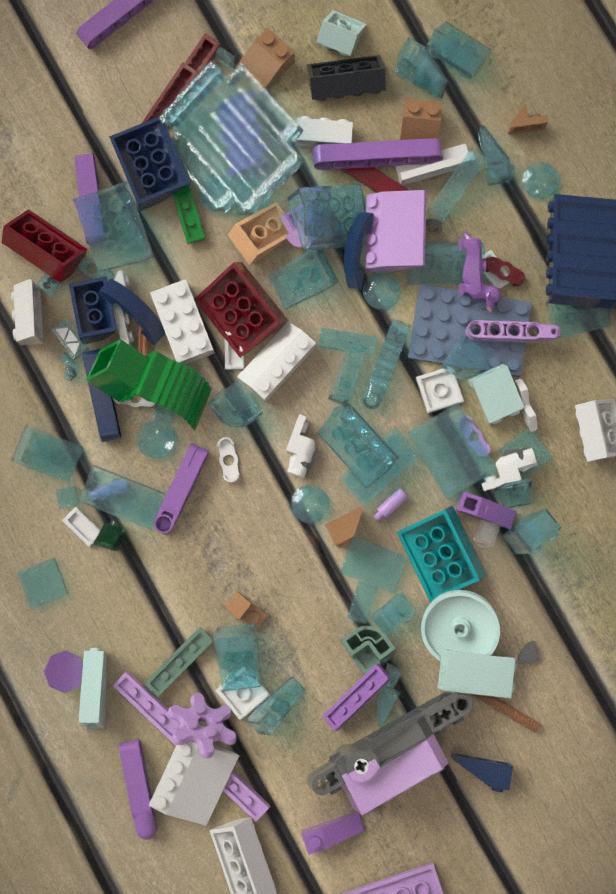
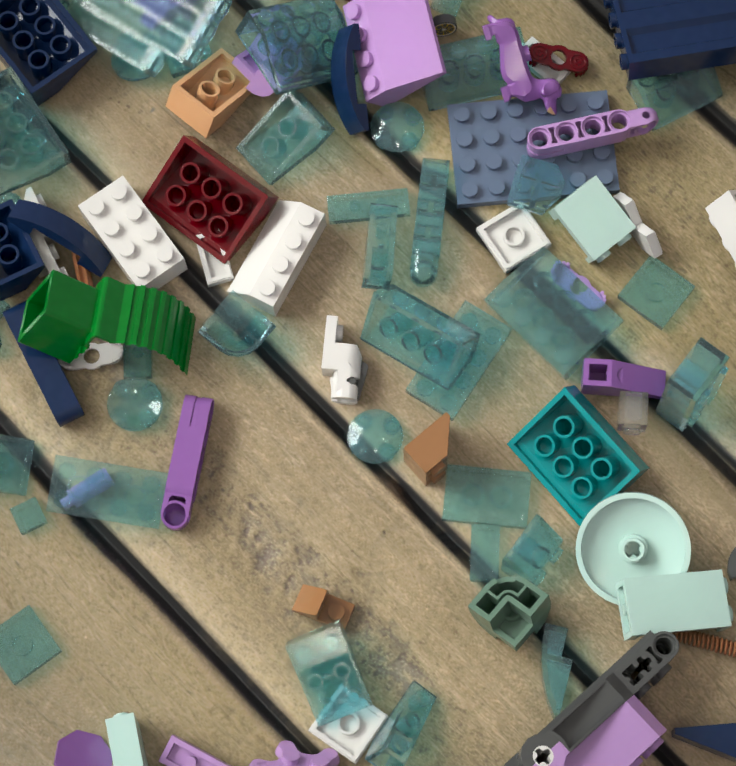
camera: 10 degrees left, 10 degrees down
white tile [62,507,104,547] -> none
clear green slope [94,521,126,551] -> none
sand green plate [144,627,214,697] -> none
green plate [173,185,205,245] -> none
white piece [217,437,240,483] -> none
medium lavender plate [323,664,391,731] -> none
lavender cylinder [374,488,408,522] -> none
white plate [482,447,538,491] -> none
clear light blue slope [494,478,532,508] -> none

